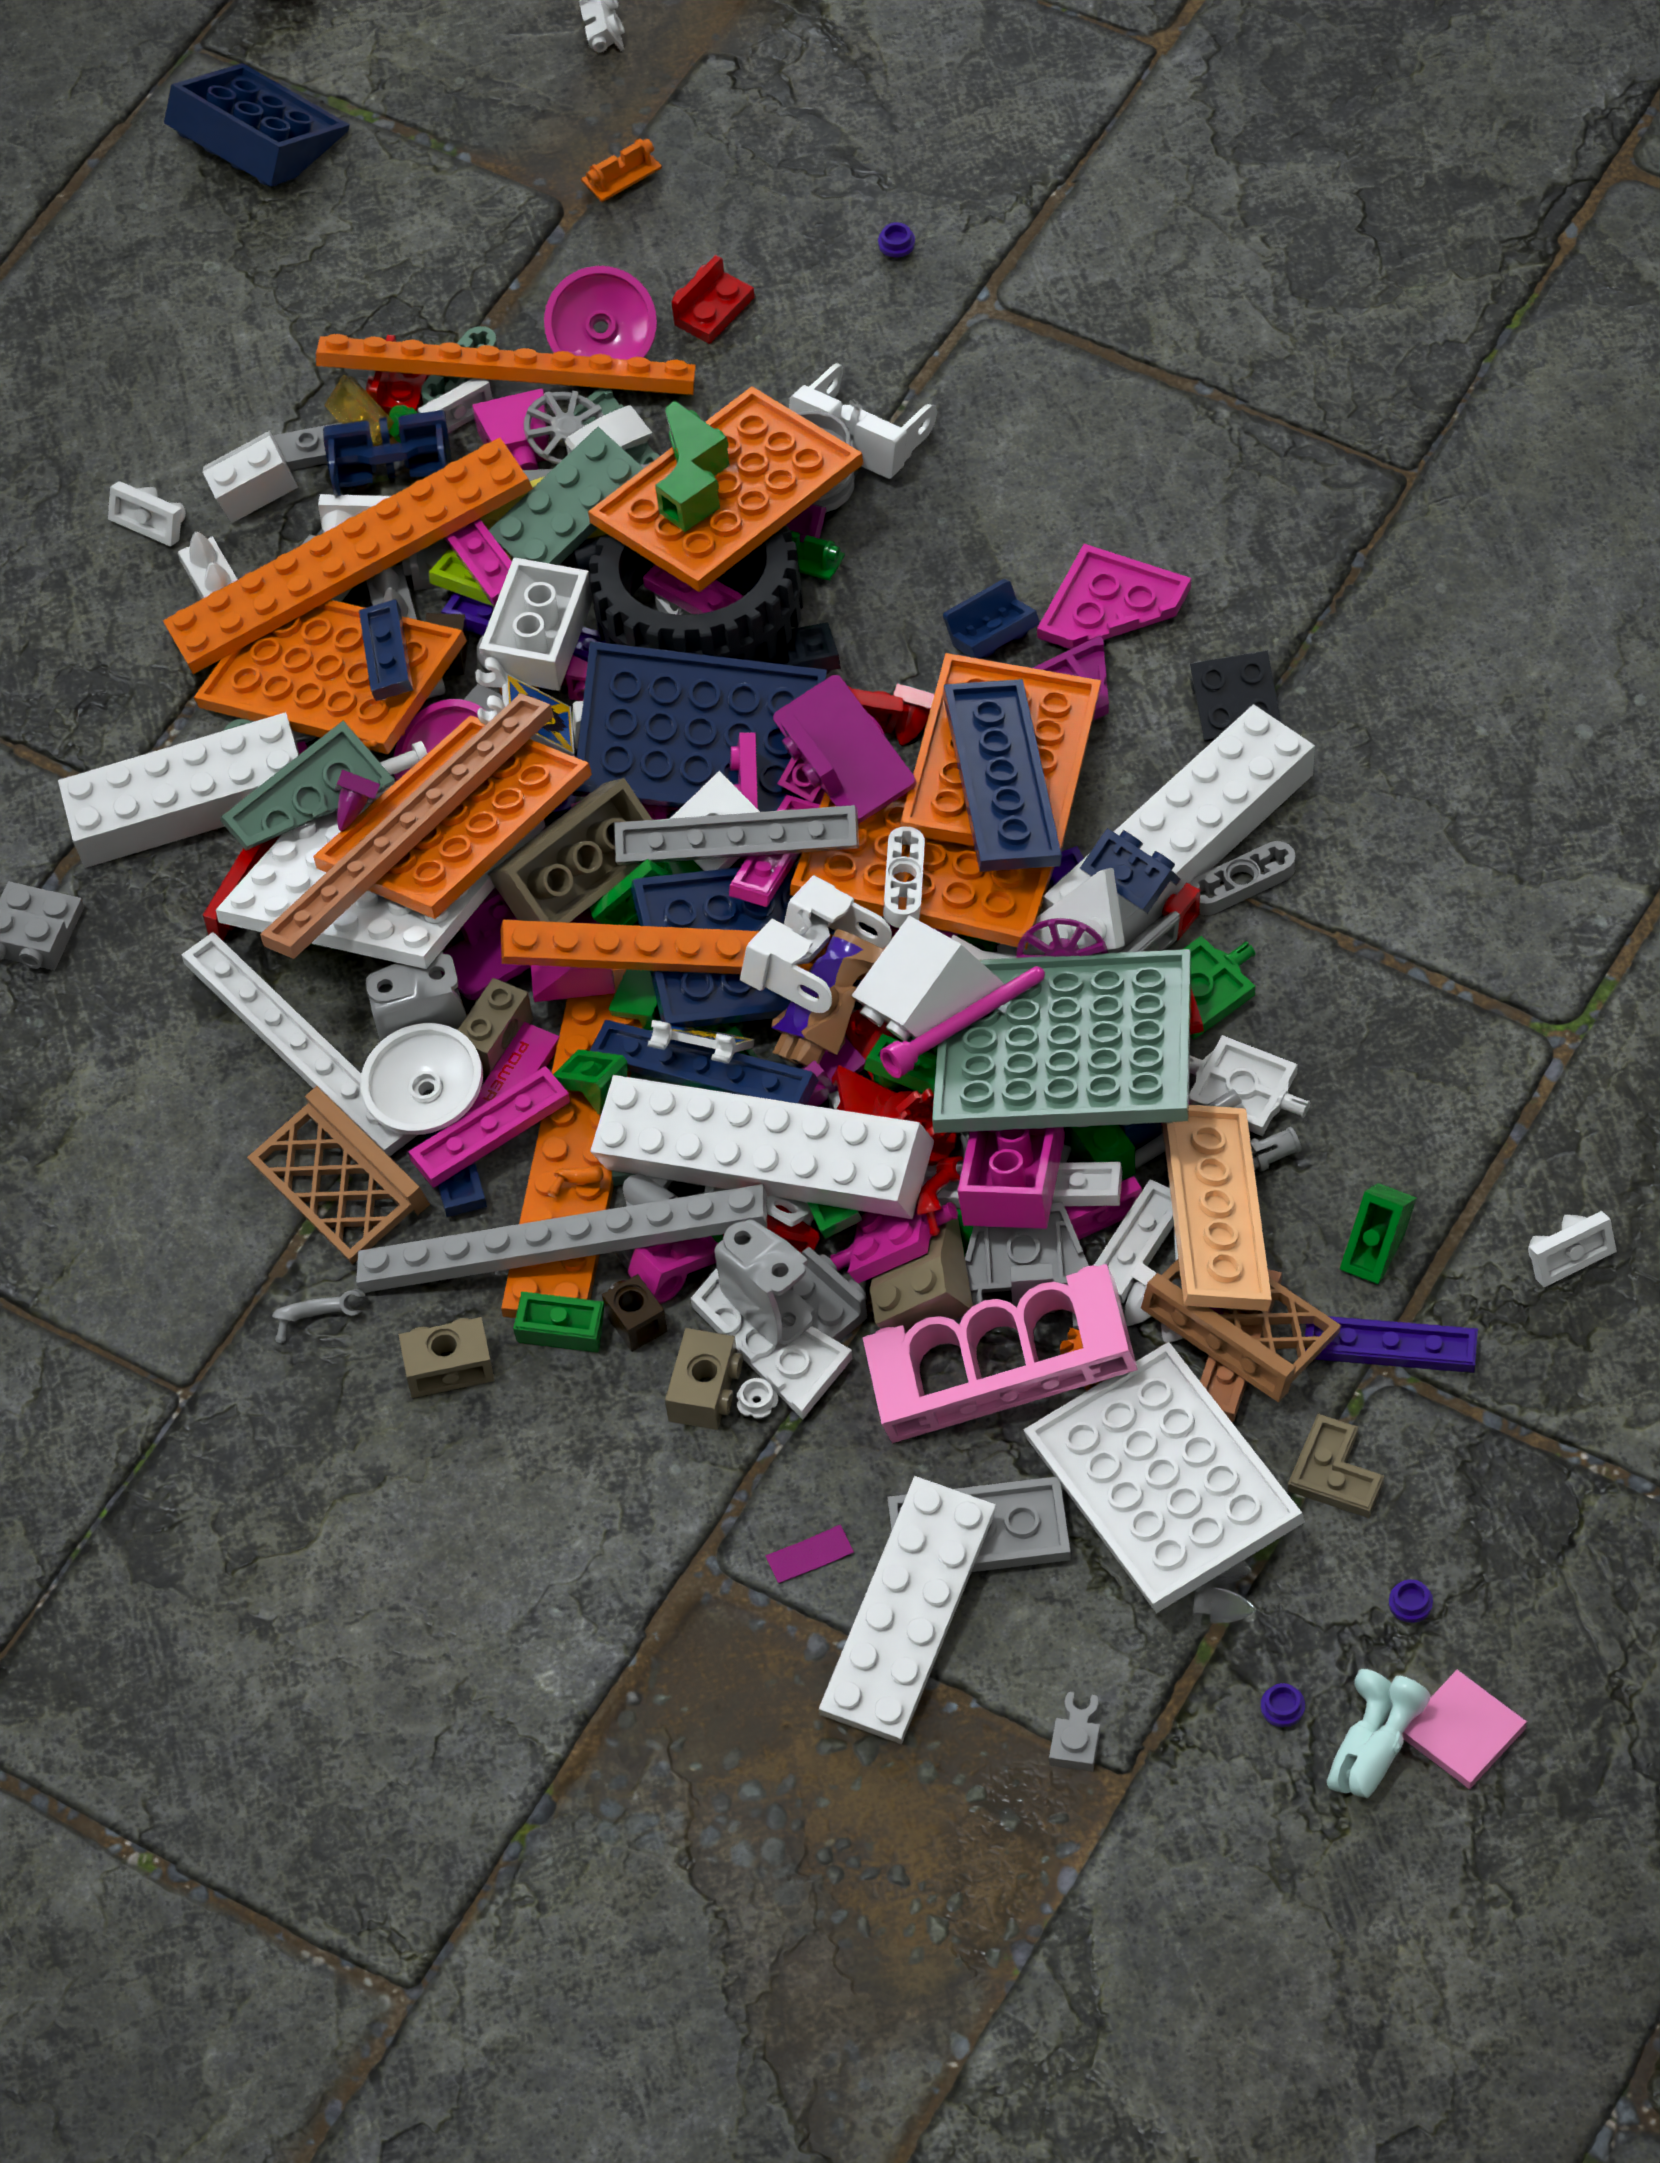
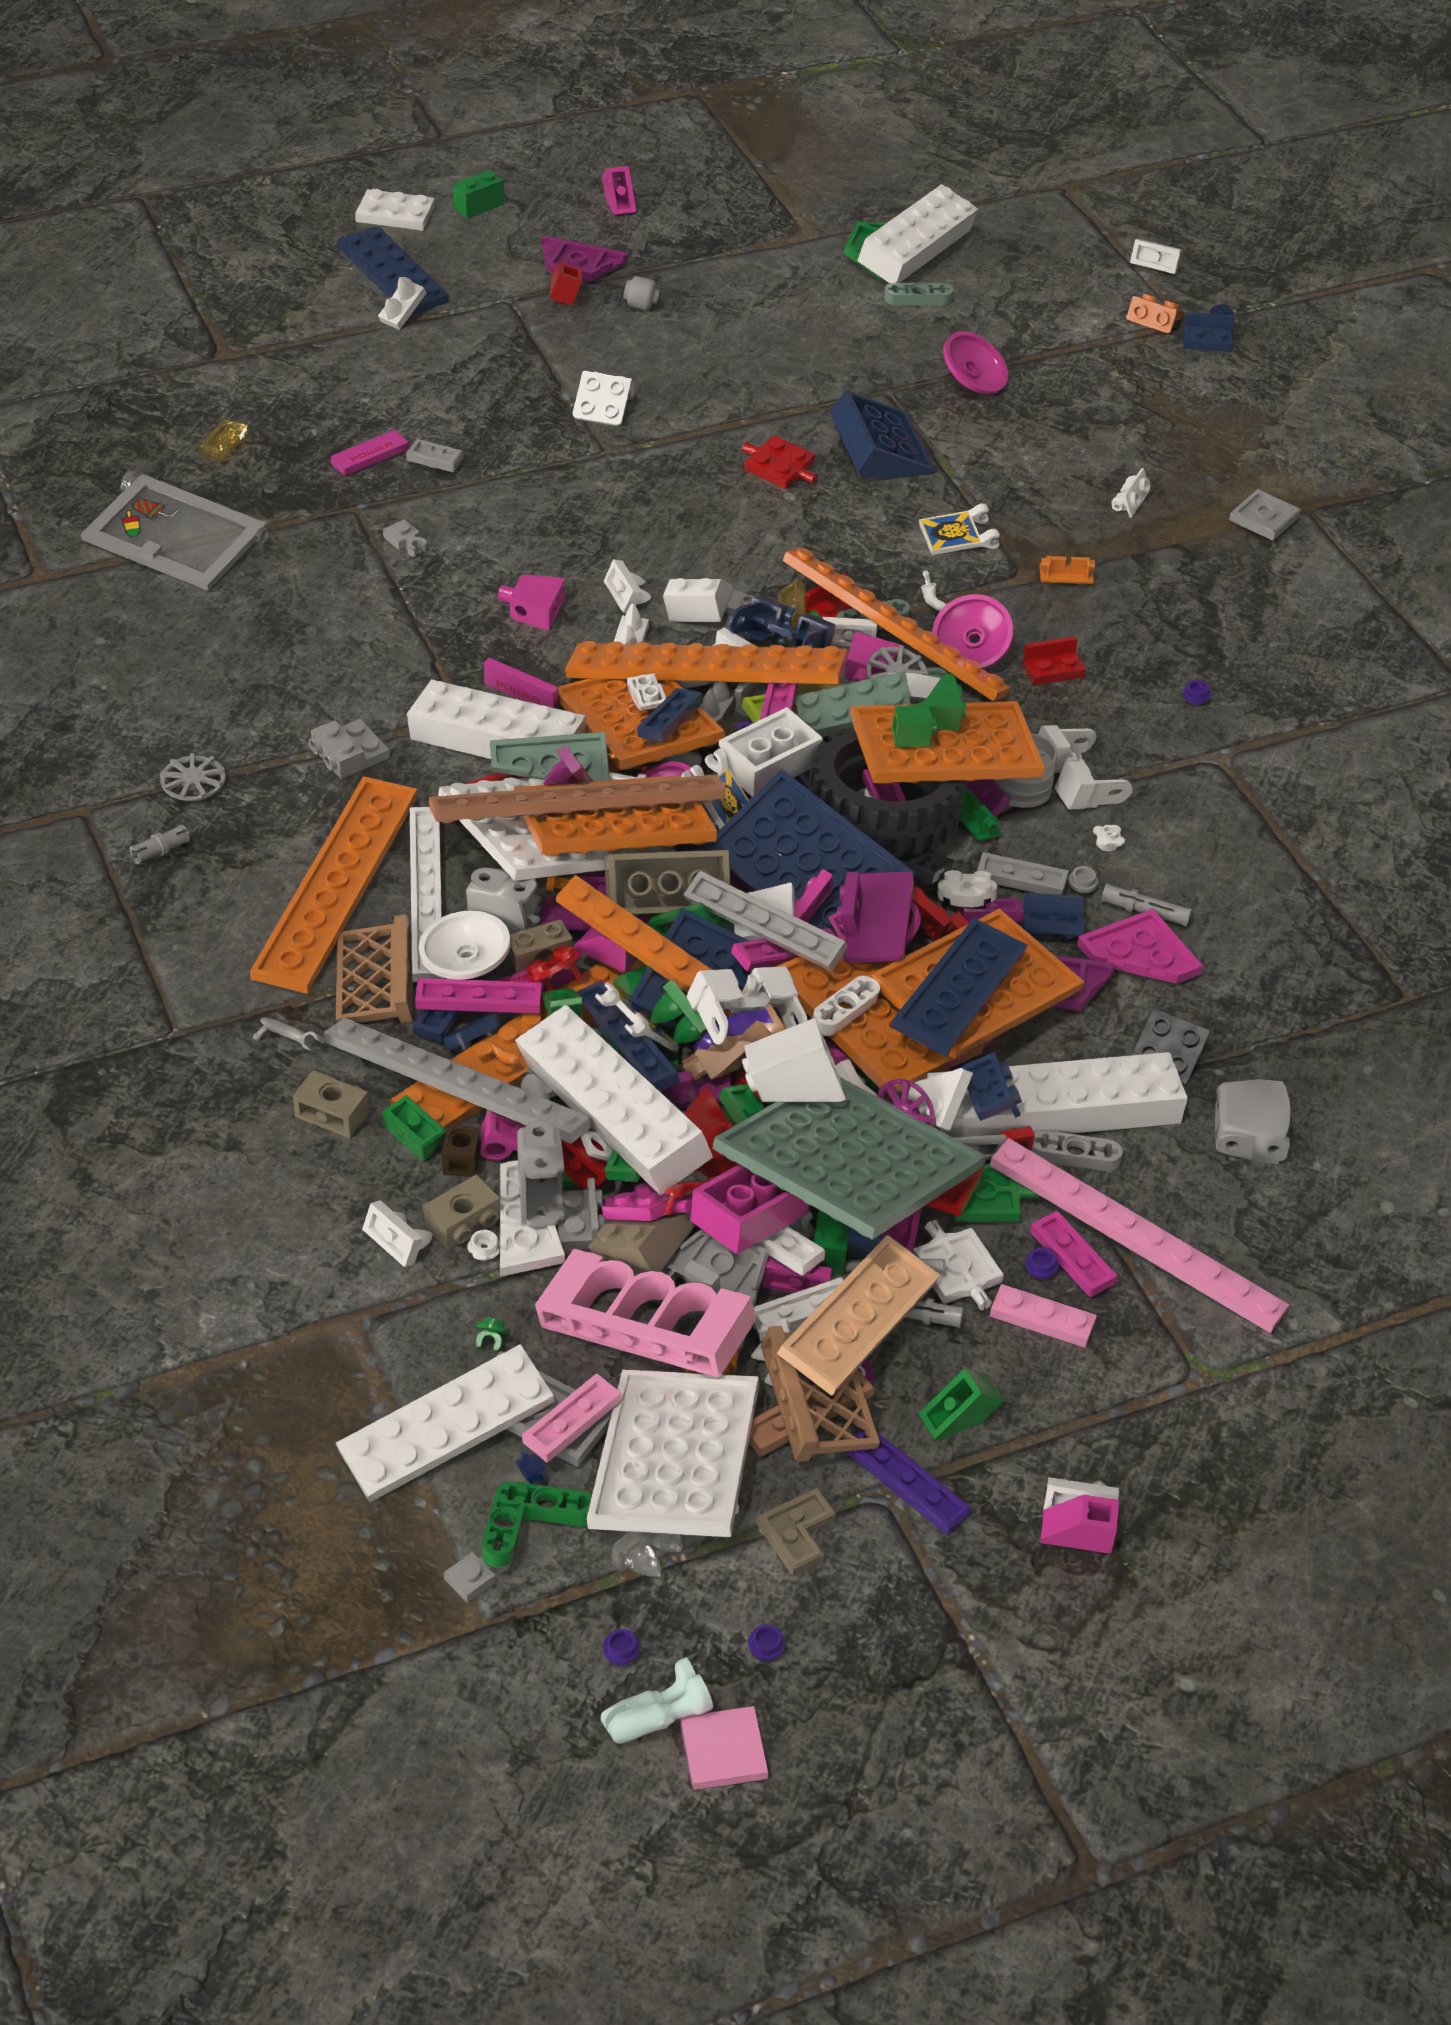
camera: 30 degrees right, 10 degrees down
magenta sticker [765,1524,854,1583] -> none
dark pink piece [880,966,1045,1078] -> none
none -> orange plate [250,776,418,994]
none -> white tile [362,1200,433,1267]
none -> dark blue plate [442,1012,502,1053]
none -> green plate [476,1317,510,1353]
none -> green beam [482,1482,592,1567]
none -> dark pink tile [484,658,559,709]
none -> dark pink torso [498,575,565,630]
none -> clear blue plate [515,1451,546,1484]
none -> bright pink plate [522,1373,621,1463]
none -> red plate [525,944,582,991]
none -> white slope [627,673,666,711]
none -> green tile [650,979,708,1043]
none -> red plate [742,435,818,489]
none -> flag [919,504,1000,555]
none -> white piece [921,570,948,612]
none -> white plate [937,870,997,907]
none -> magenta plate [960,898,1024,923]
none -> light grey plate [977,852,1069,895]
none -> bright pink plate [990,1138,1289,1333]
none -> bright pink plate [990,1284,1097,1348]
none -> dark purple plate [1025,1248,1058,1279]
none -> dark pink plate [1030,1211,1118,1297]
none -> dark pink slope [1040,1495,1119,1554]
none -> light grey plate [1068,866,1098,893]
none -> white plate [1093,825,1125,851]
none -> light grey pin [1101,883,1192,927]
none -> light grey piece [1215,1079,1290,1164]

